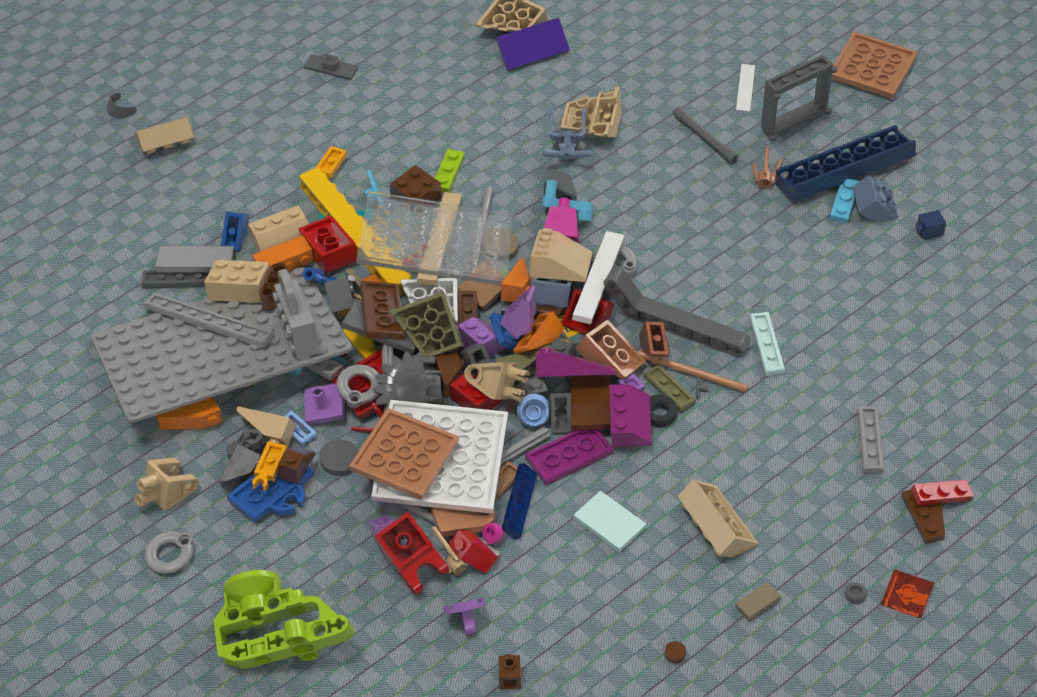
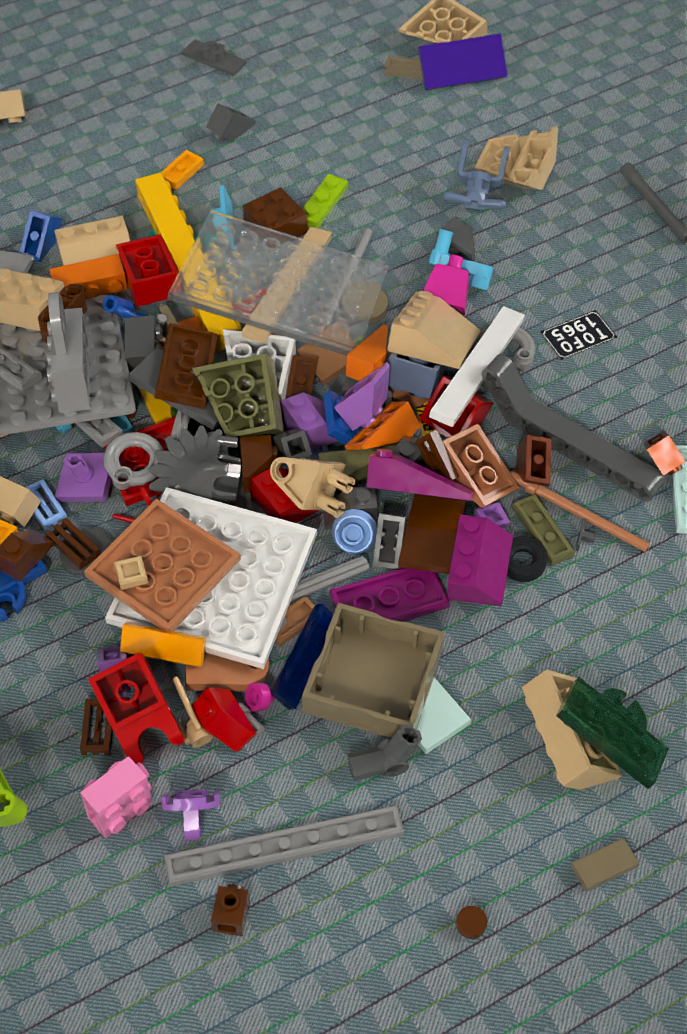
camera: 10 degrees right, 5 degrees up
none -> reddish brown tile [45,518,101,570]
none -> reddish brown tile [80,699,113,755]
none -> bright pink brick [80,756,152,838]
none -> tan tile [114,556,148,590]
none -> light orange tile [120,622,206,667]
none -> light grey tile [164,805,404,887]
none -> dark grey slope [206,103,256,141]
none -> dark tan tile [302,603,445,738]
none -> dark grey piece [348,724,422,781]
none -> dark tan tile [384,56,423,79]
none -> reddish brown tile [415,430,459,480]
none -> black sticker [540,310,618,360]
none -> clear green plate [556,677,669,789]
none -> slope [643,430,686,475]

